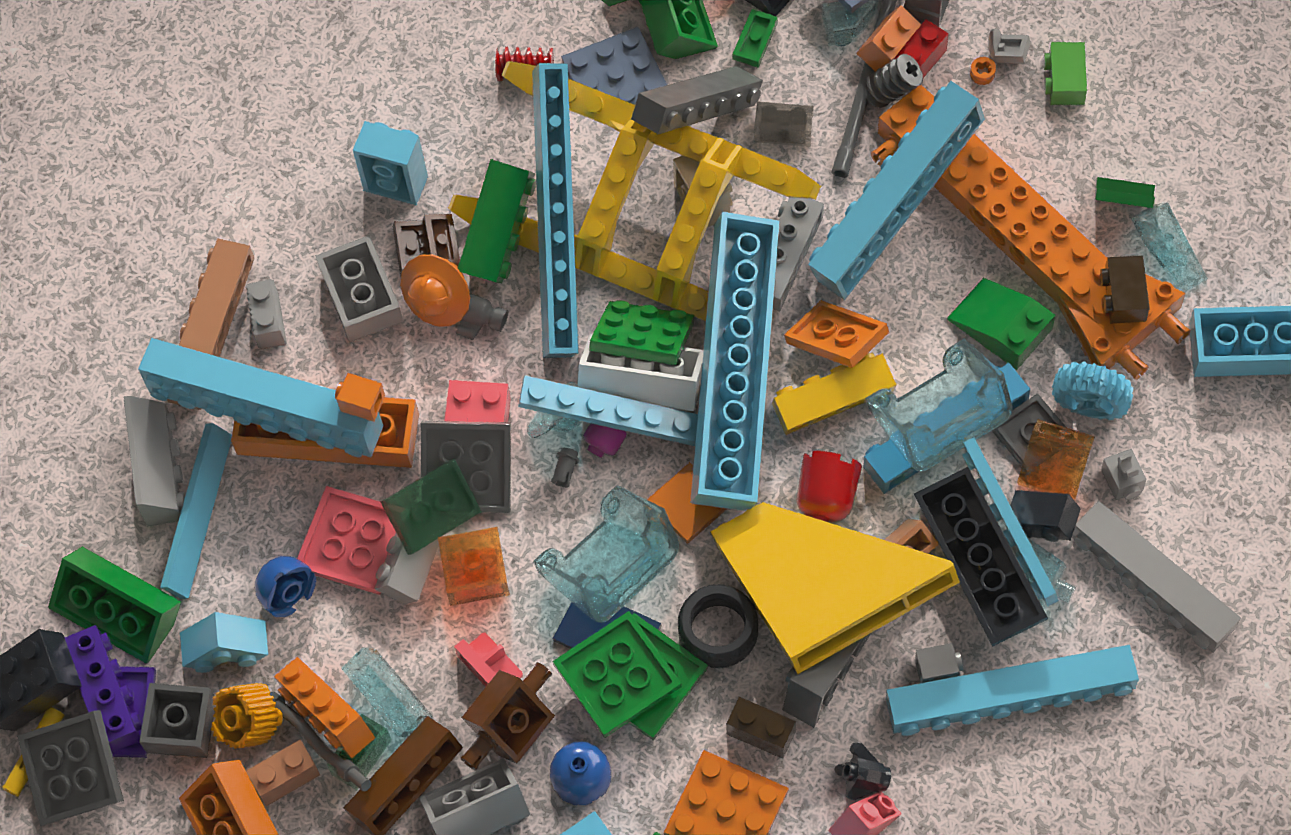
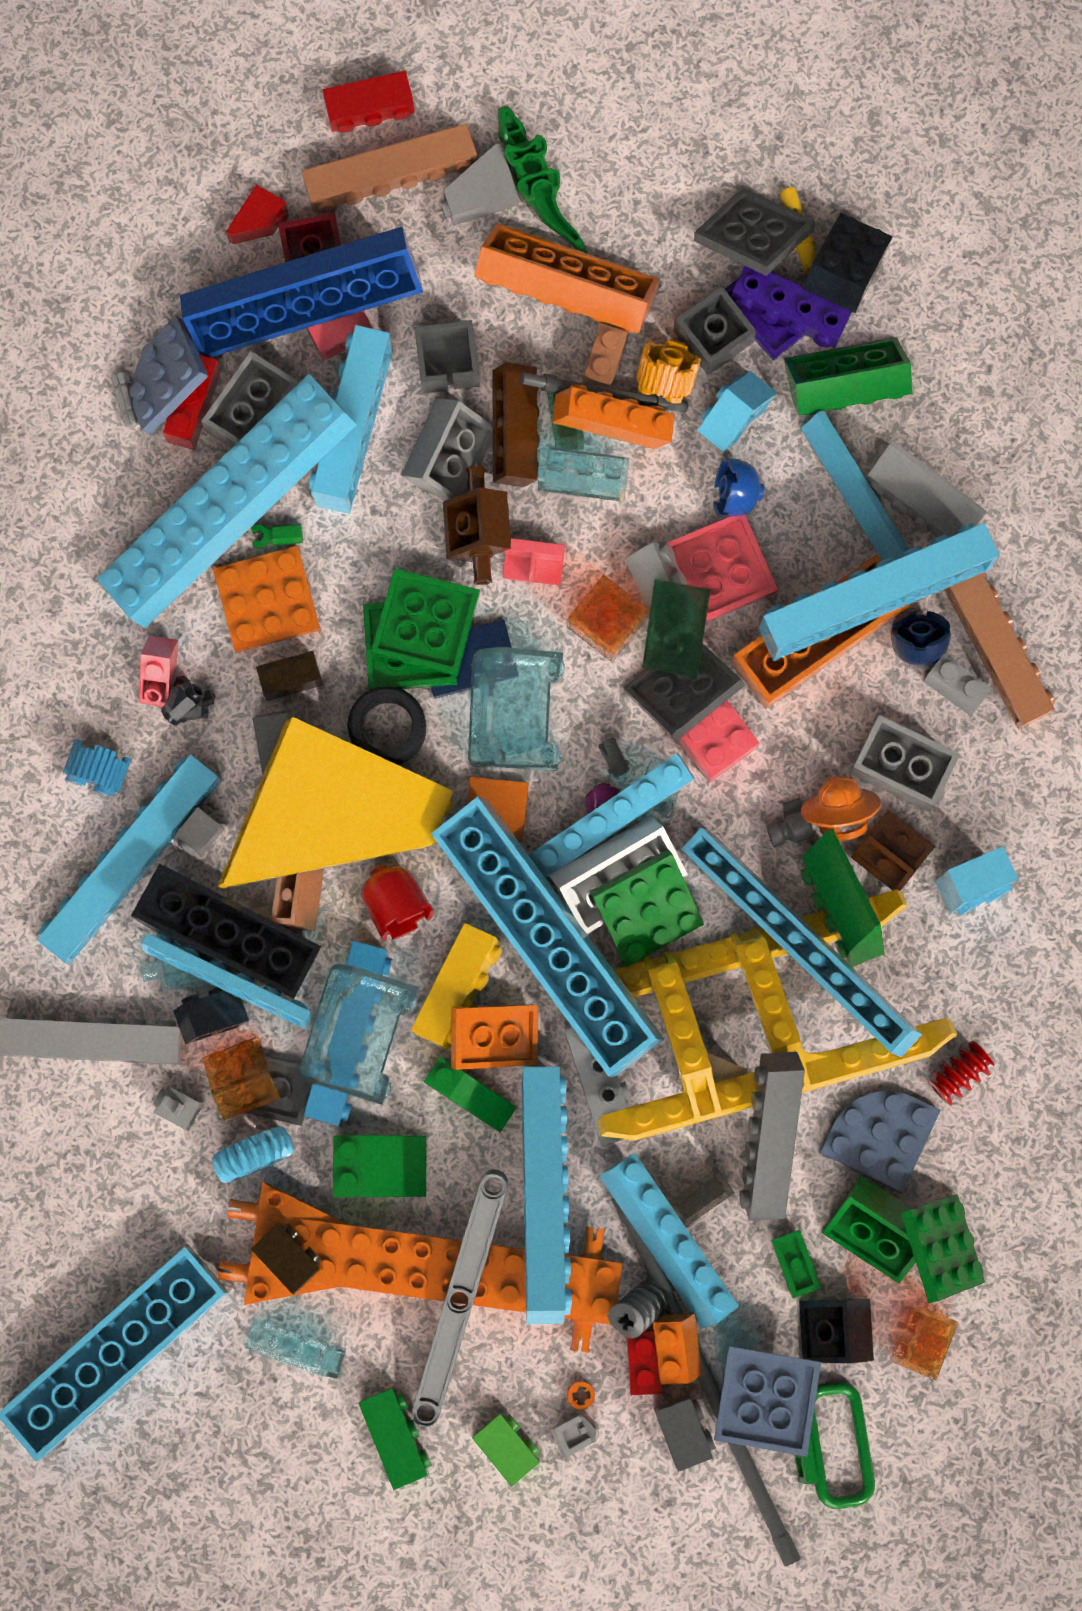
camera: 135 degrees right, 15 degrees up
orange brick [335,373,385,422] -> none
blue cylinder [550,742,612,805] -> none
green slope [1095,177,1155,208] -> none
none -> dark azure brick [63,739,132,796]
none -> green brick [358,1387,432,1491]
none -> beam [412,1169,508,1427]
none -> green slope [423,1057,517,1133]
none -> medium azure brick [599,1153,739,1329]
none -> dark blue cylinder [891,611,951,666]

